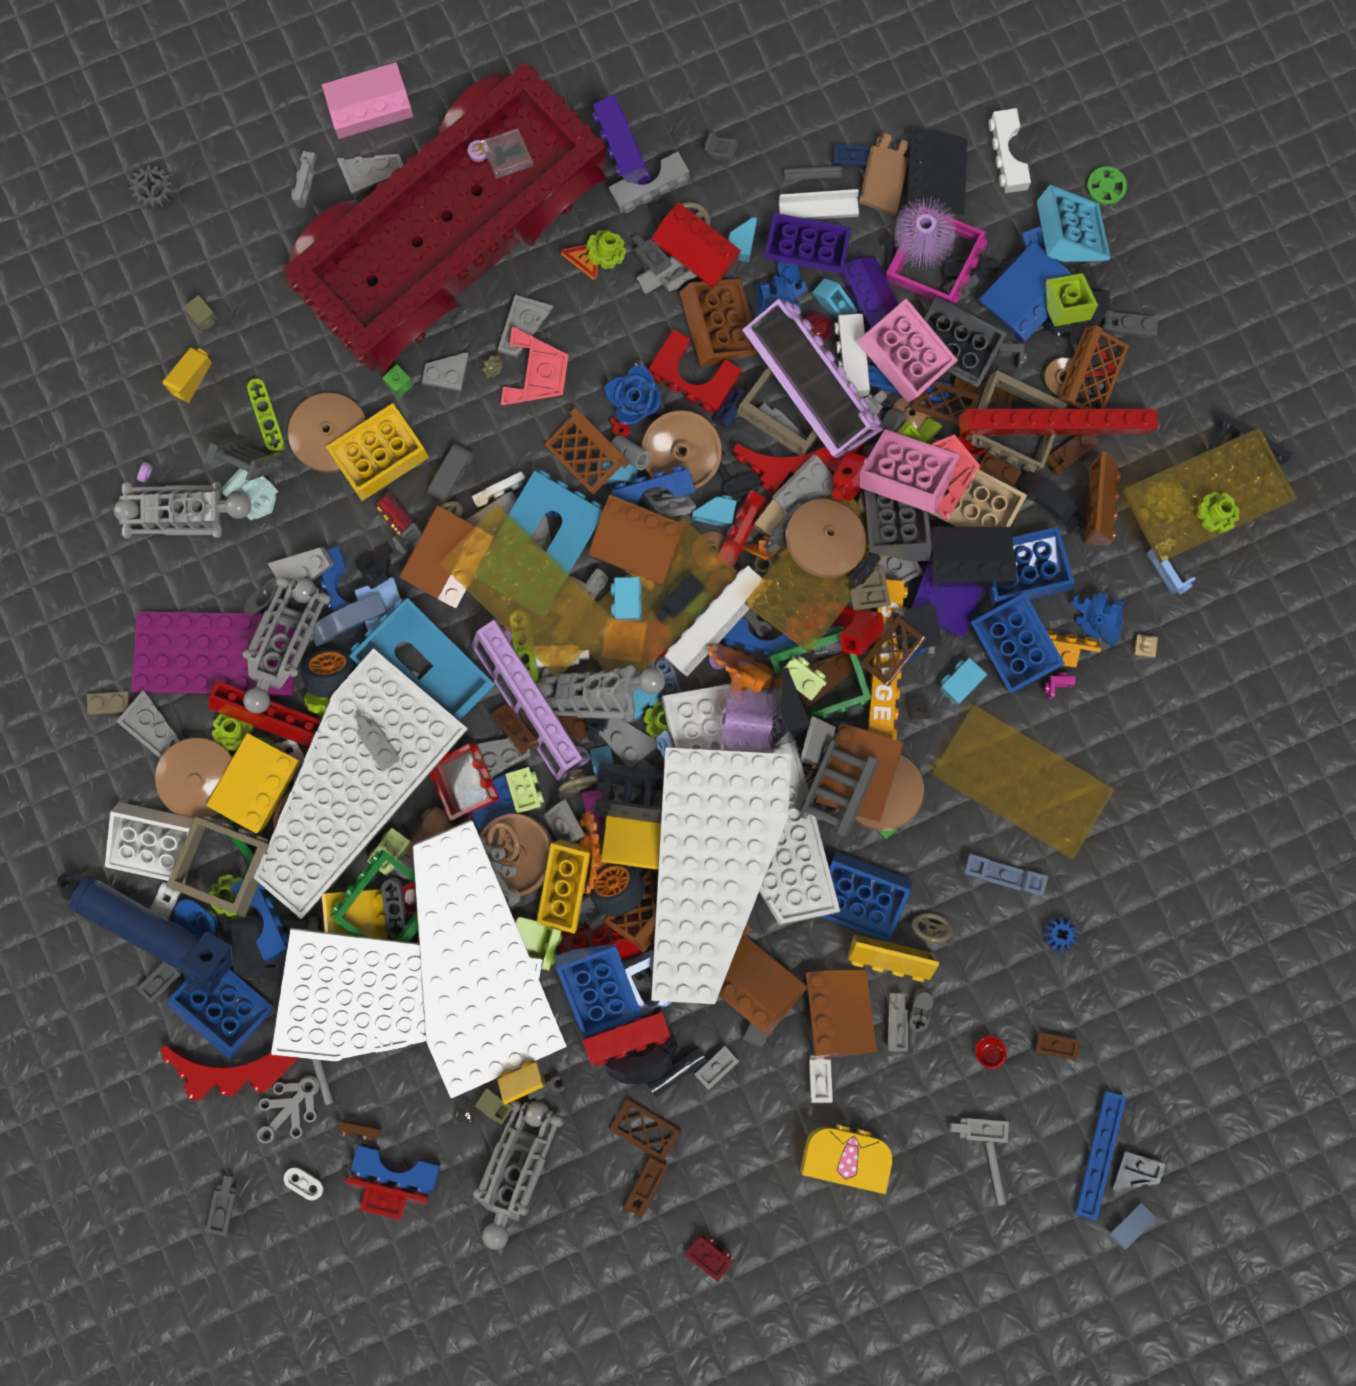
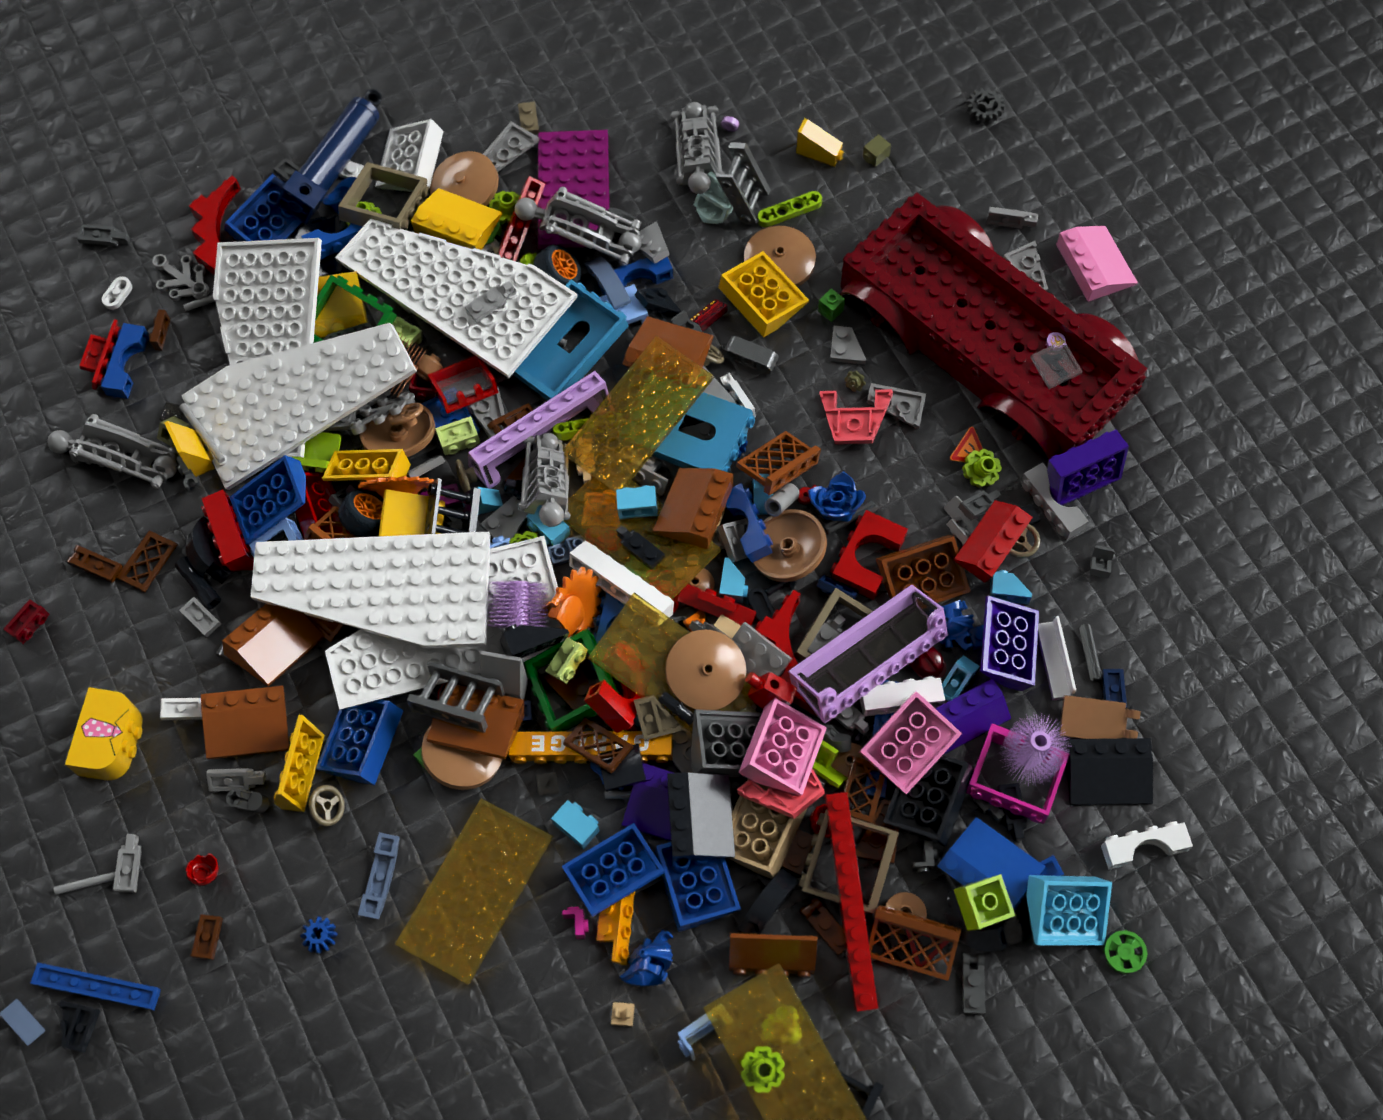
camera: 90 degrees right, 15 degrees down
none -> light grey bar [179,403,225,463]

